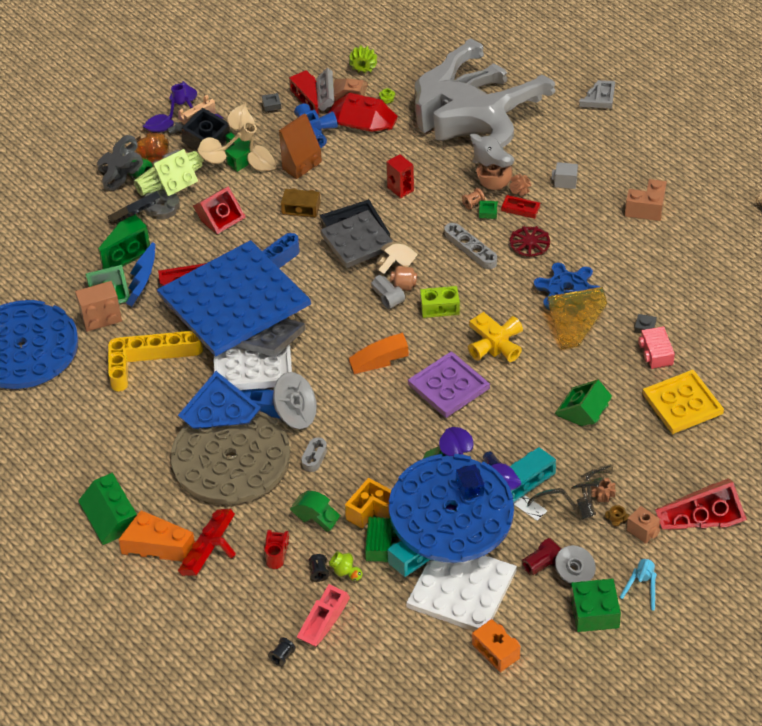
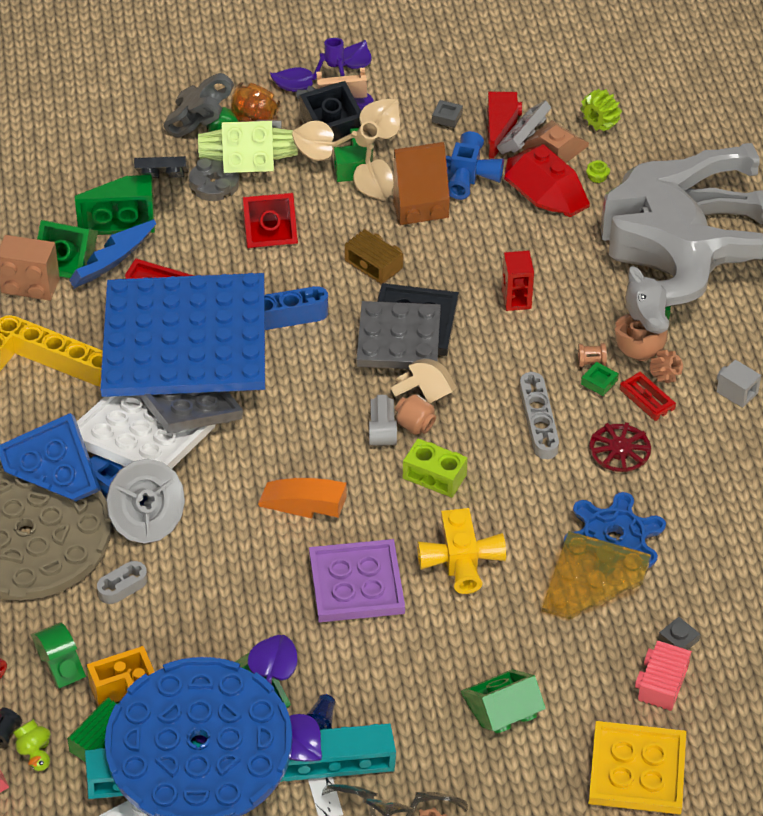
camera: 30 degrees right, 0 degrees up
clear blue brick [456,464,485,501] -> none

